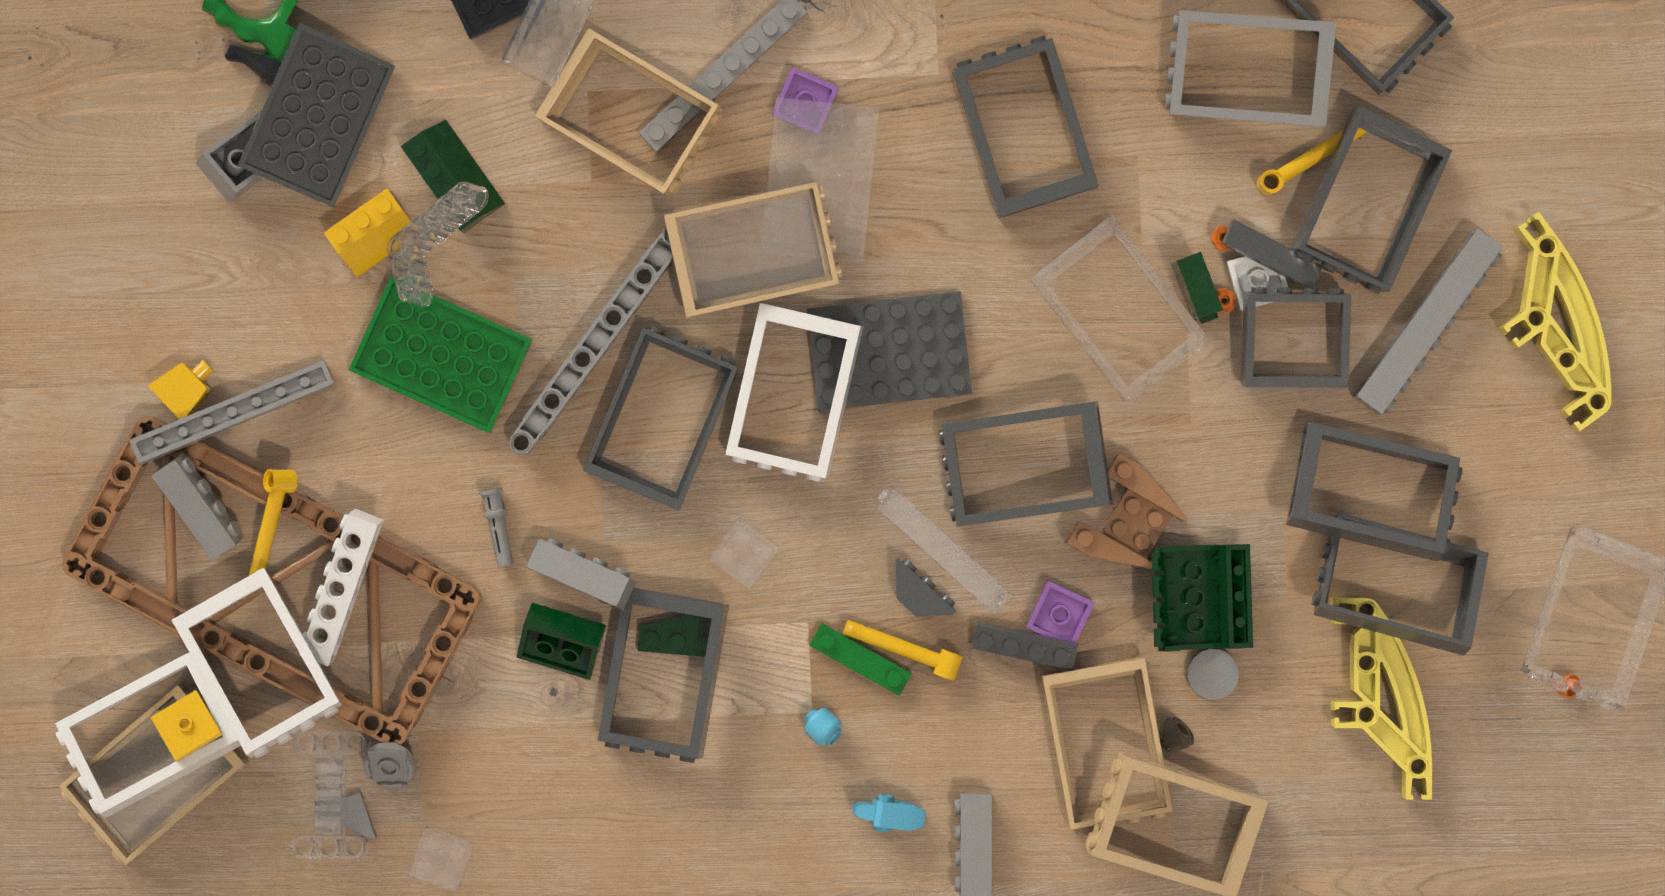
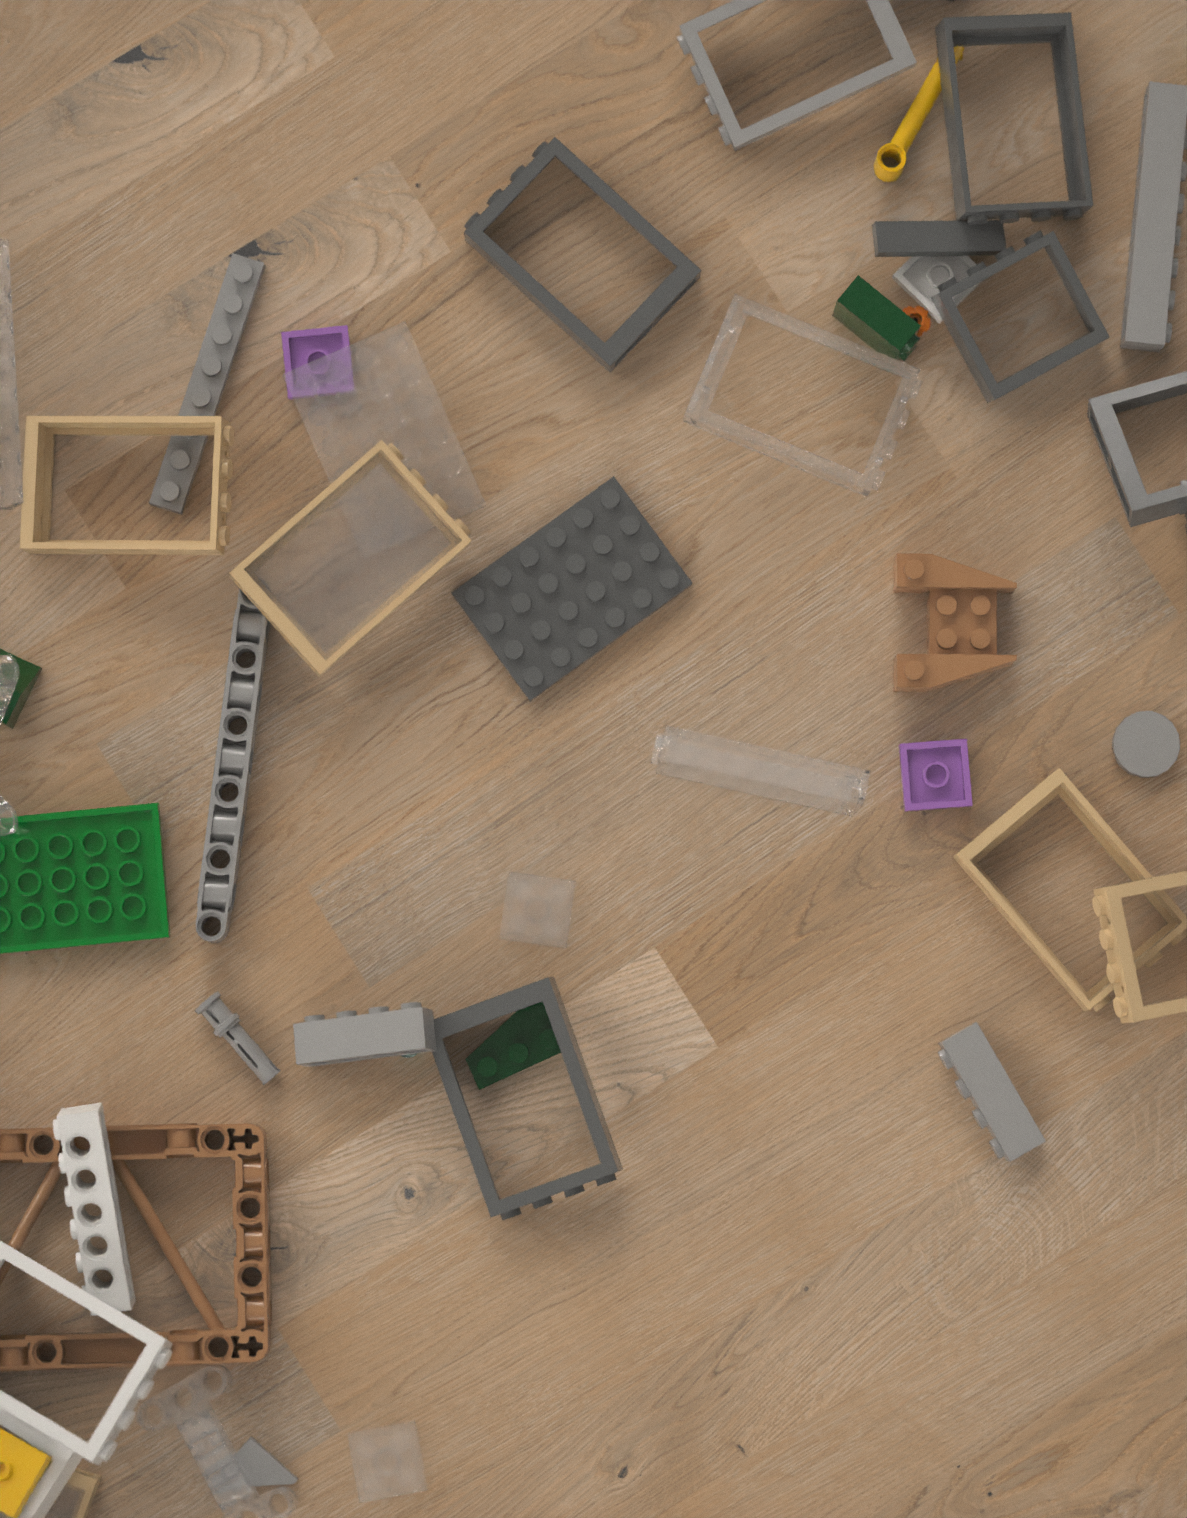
camera: 30 degrees left, 5 degrees down
light grey tile [364,742,416,788] -> none
dark green slope [516,603,606,680] -> none
dark grey window [583,325,739,511] -> none
white window [725,303,863,482] -> none
medium azure head [804,708,842,746] -> none
green plate [809,623,912,696] -> none
yellow piece [843,620,963,681] -> none
medium azure hinge [851,794,926,833] -> none
dark grey slope [895,558,956,617] -> none
dark grey window [939,401,1113,527] -> none
dark grey plate [972,621,1078,670] -> none
dark green slope [1151,544,1253,652] -> none
clear smoke brick [1160,716,1194,751] -> none
orange plate [1211,225,1230,251] -> none

